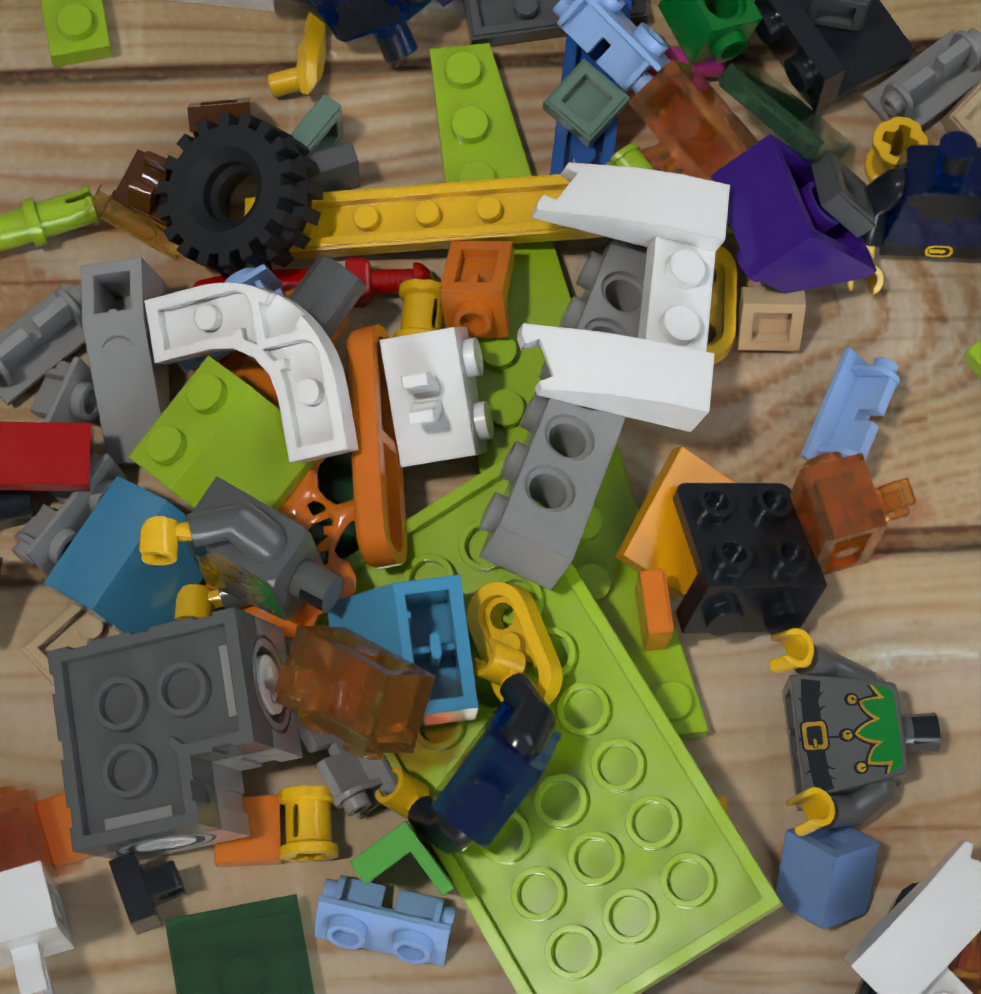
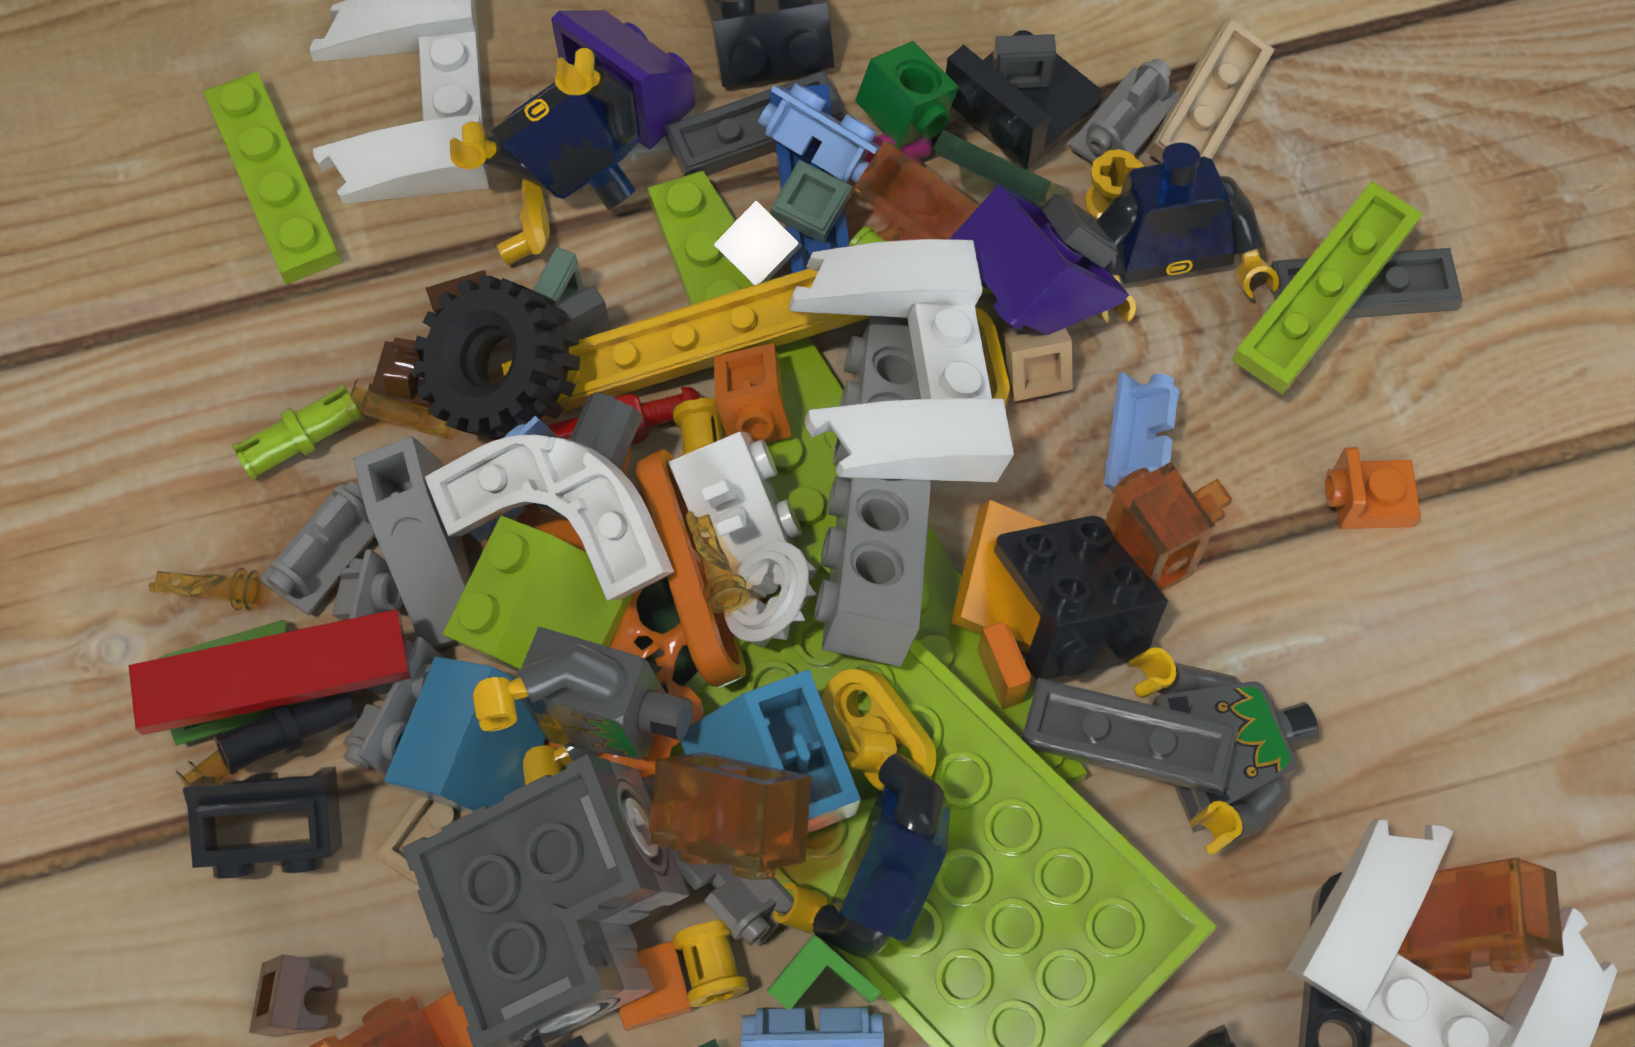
camera: 10 degrees left, 5 degrees down
medium blue panel [776,827,880,930] -> none
none -> clear yellow piece [686,511,749,613]
none -> white tile [714,201,802,285]
none -> white gear [724,541,817,647]
none -> dark grey tile [1022,678,1238,796]

